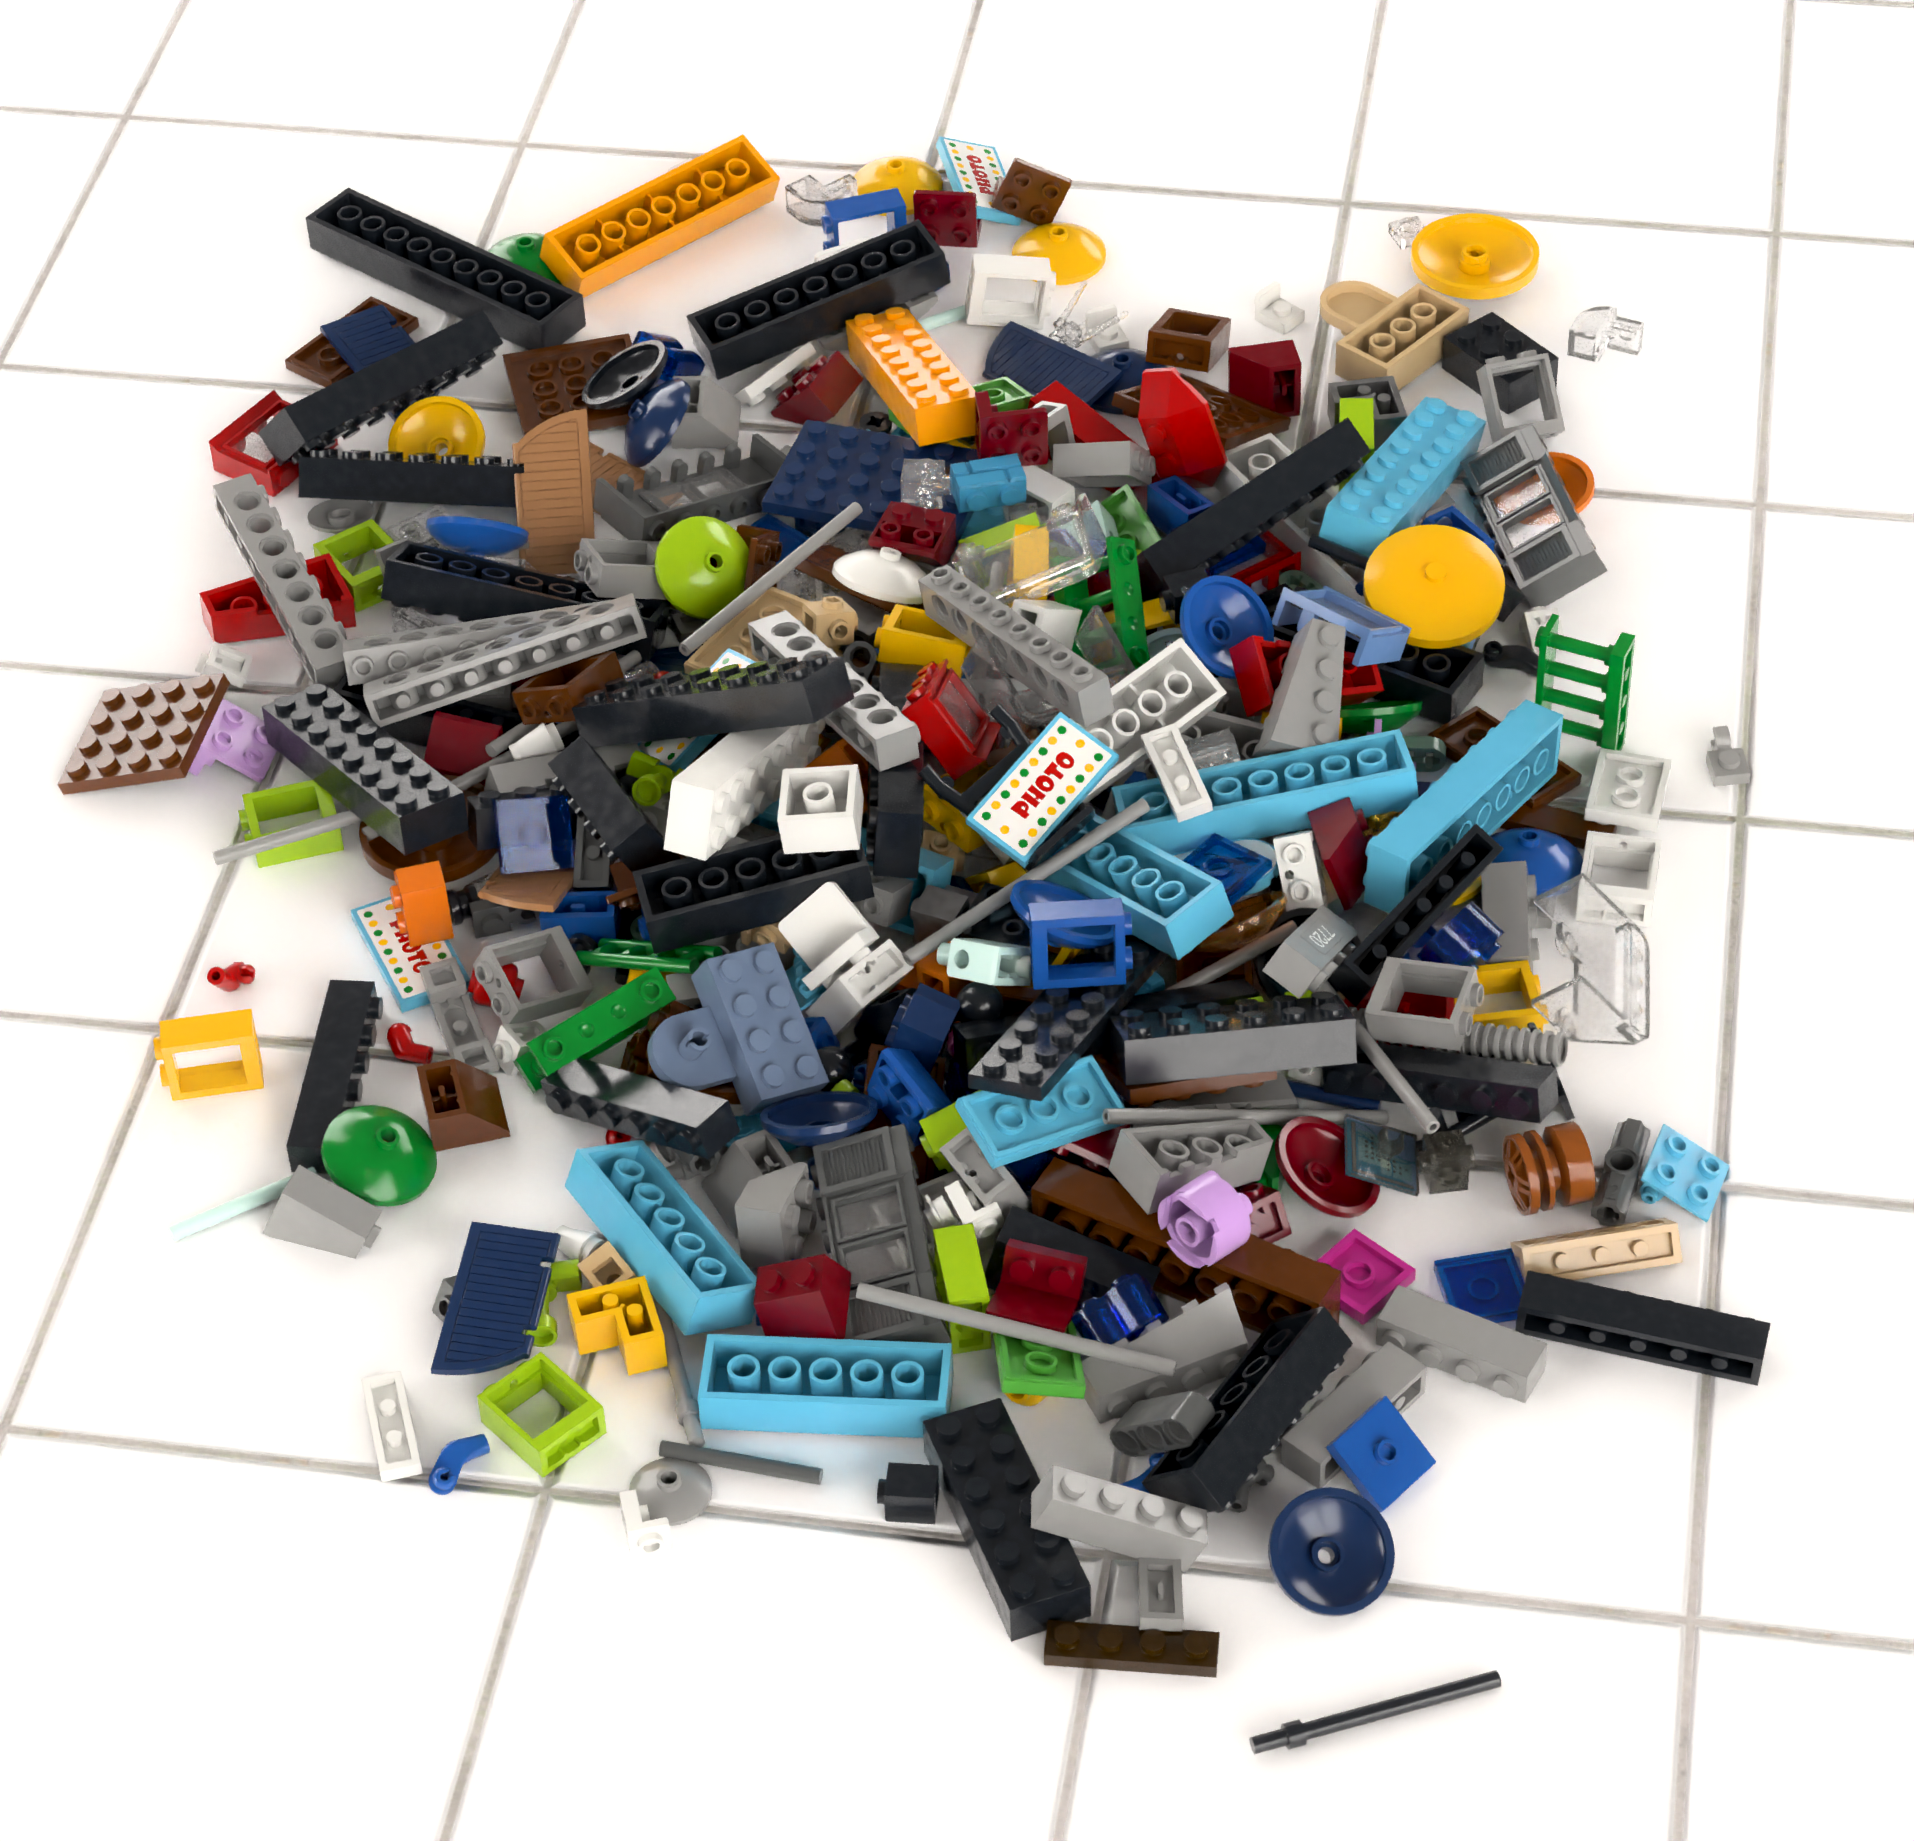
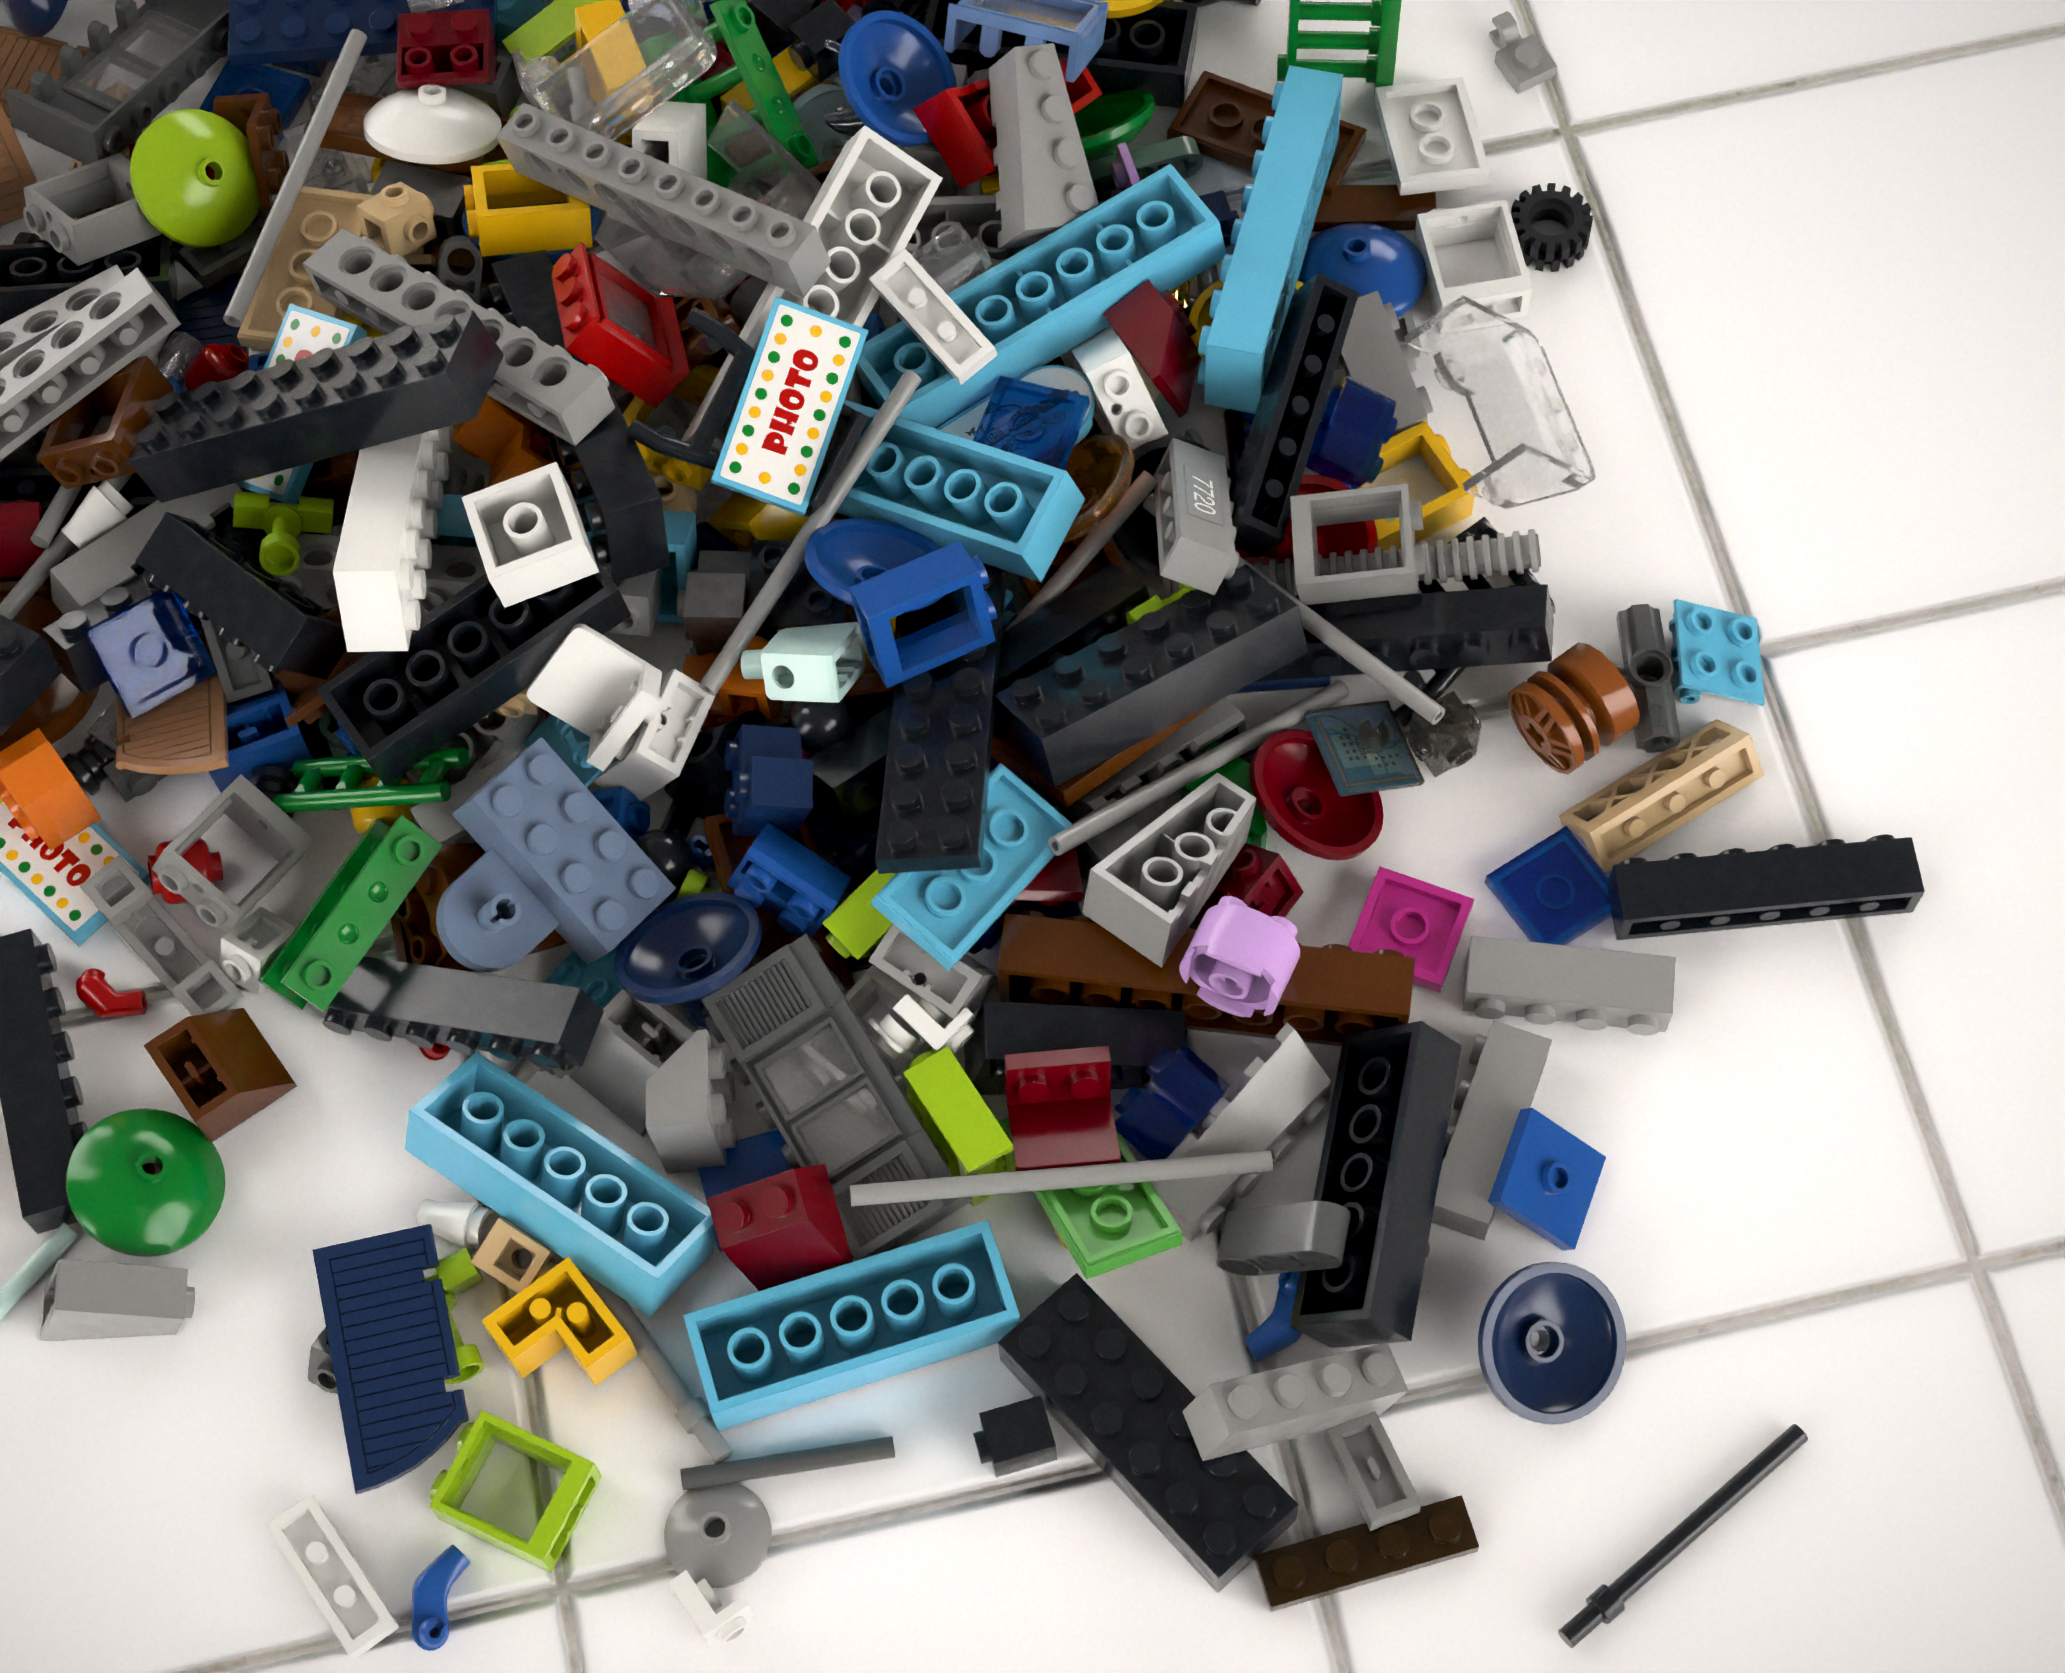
camera: 20 degrees left, 20 degrees up
none -> black tyre [1511,183,1593,272]

